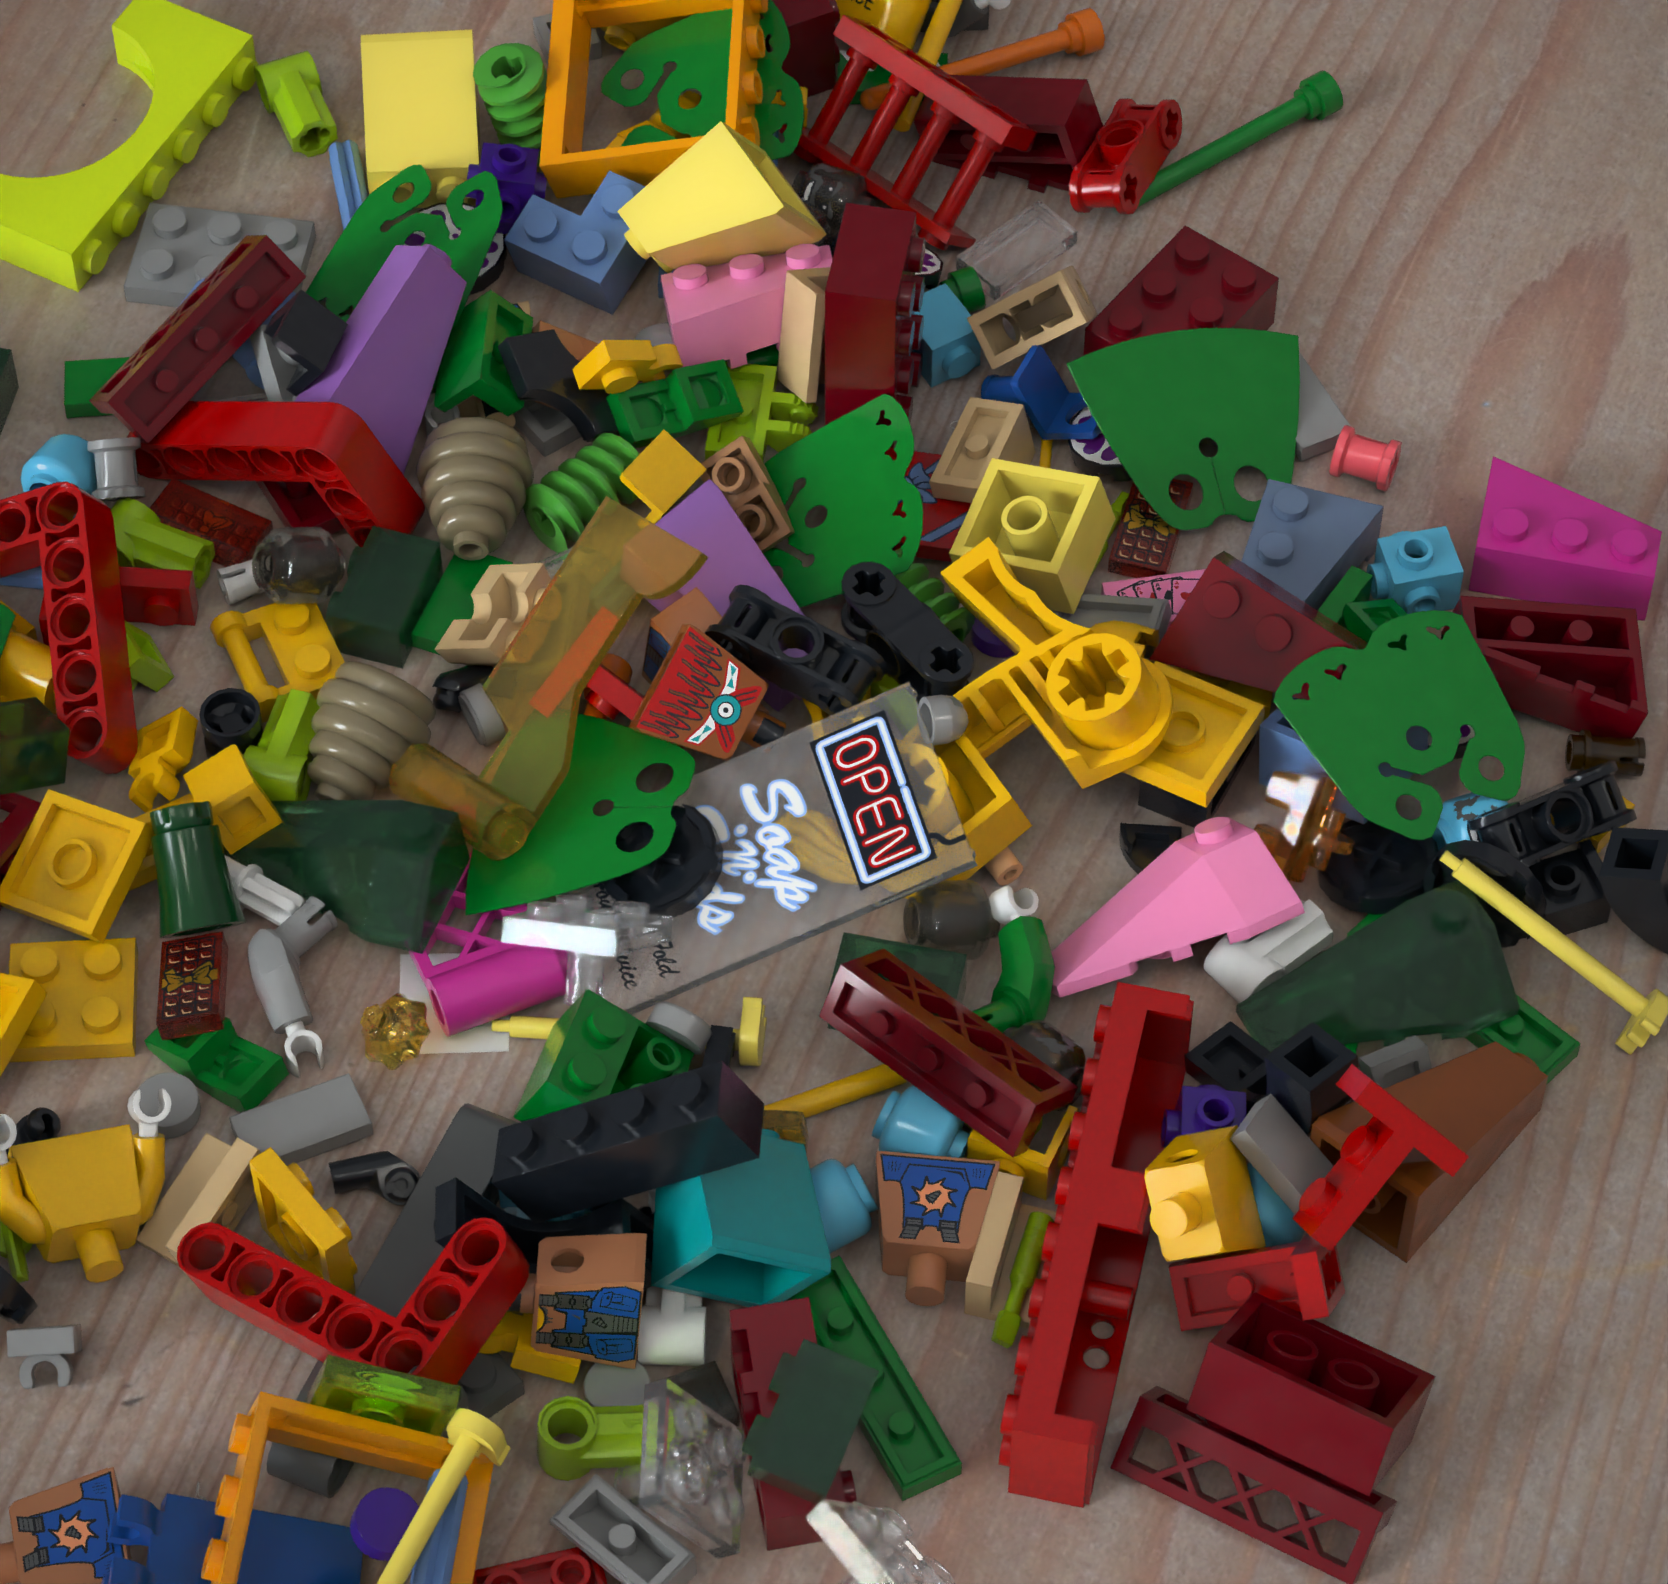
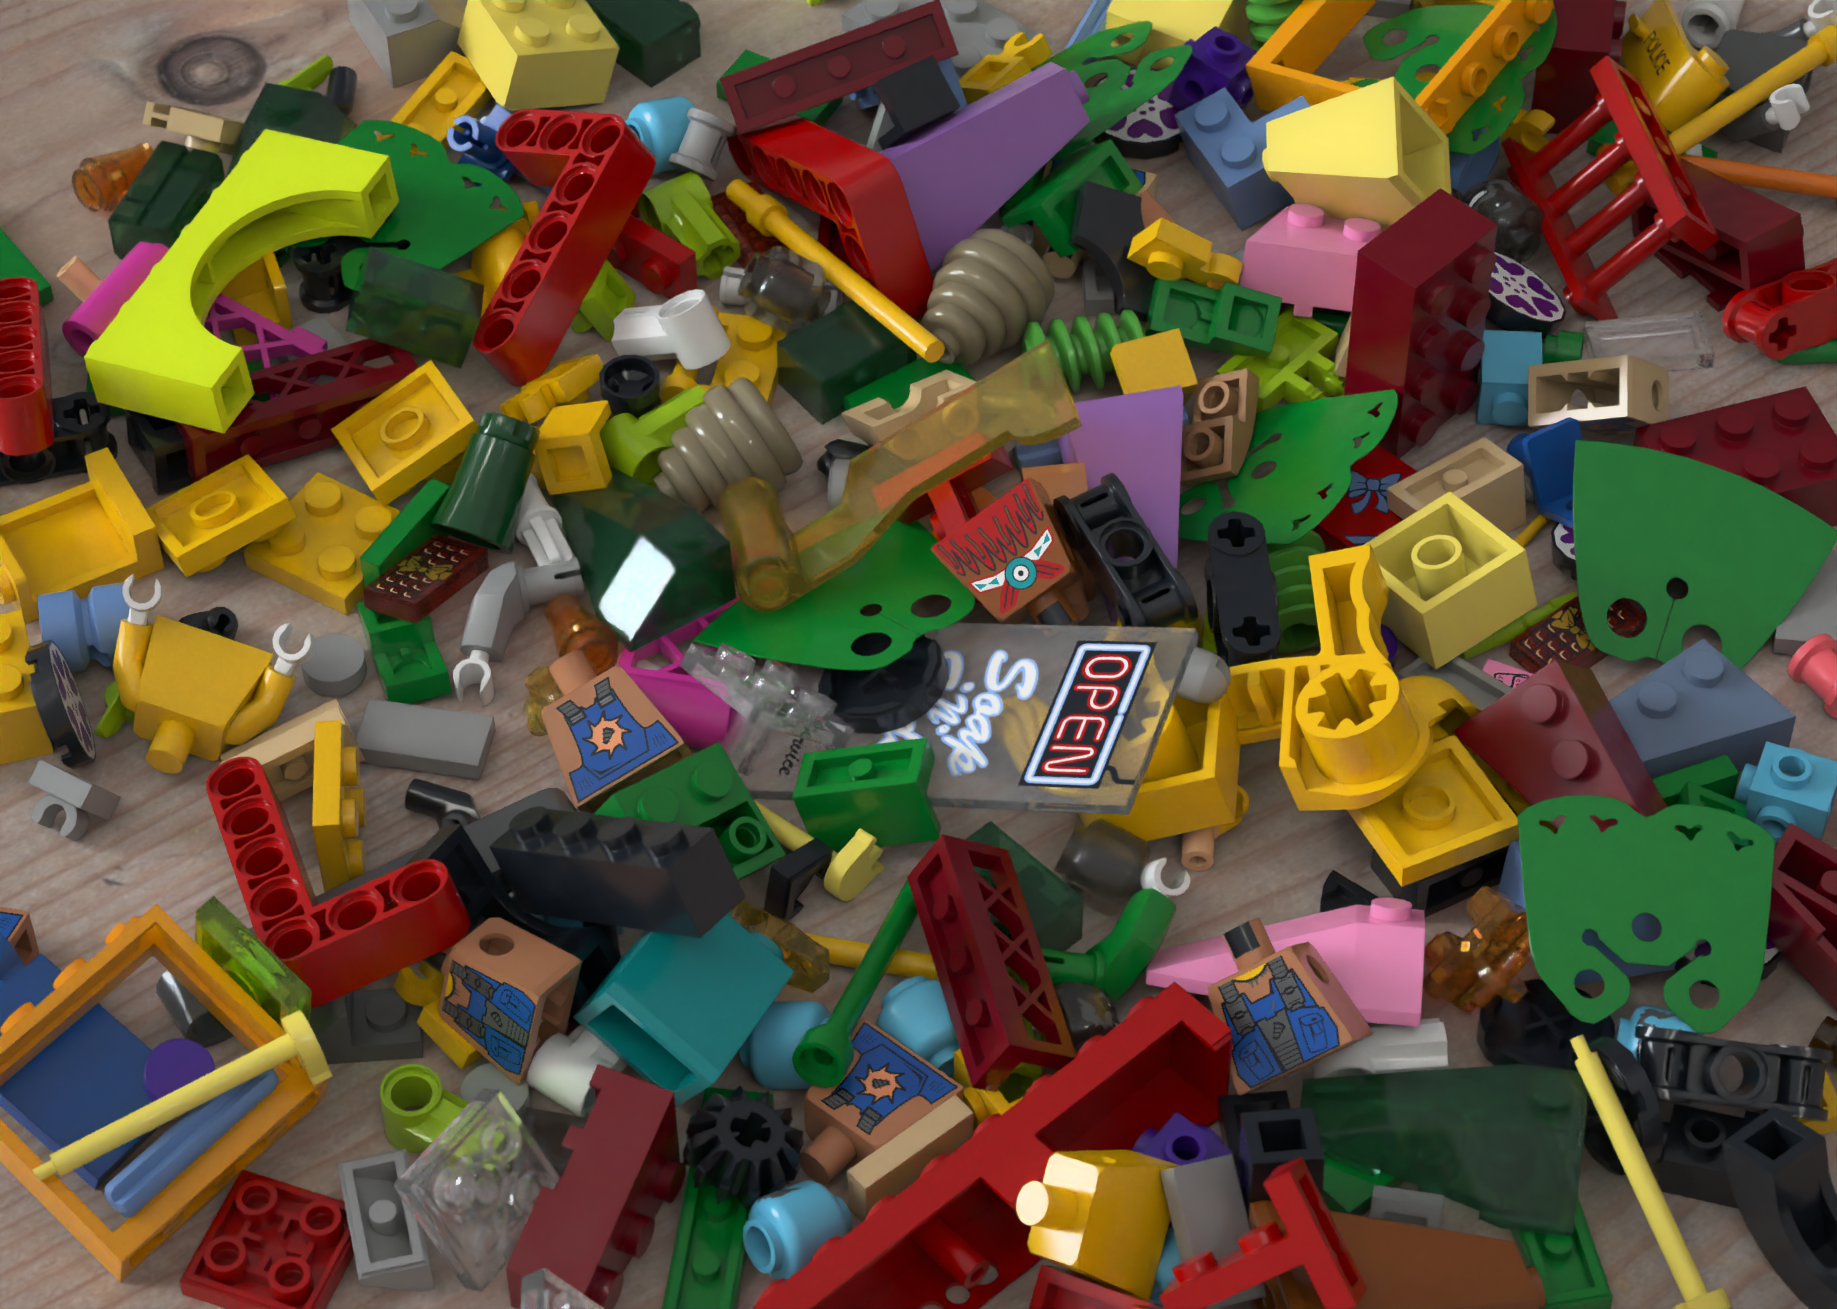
camera: 35 degrees right, 5 degrees down
light grey tile [645,1001,712,1055] -> none
clear green brick [741,1339,879,1507] -> none
none -> green tile [360,478,450,600]
none -> torso [541,650,693,814]
none -> clear orange cone [545,594,618,676]
none -> white piece [611,289,731,370]
none -> black gear [683,1085,804,1211]
none -> yellow bar [726,179,945,363]
none -> medium azure head [743,1180,852,1280]
none -> green panel [792,737,941,852]
none -> green piece [792,879,918,1088]
none -> yellow plate [959,32,1052,105]
none -> torso [1208,918,1373,1096]

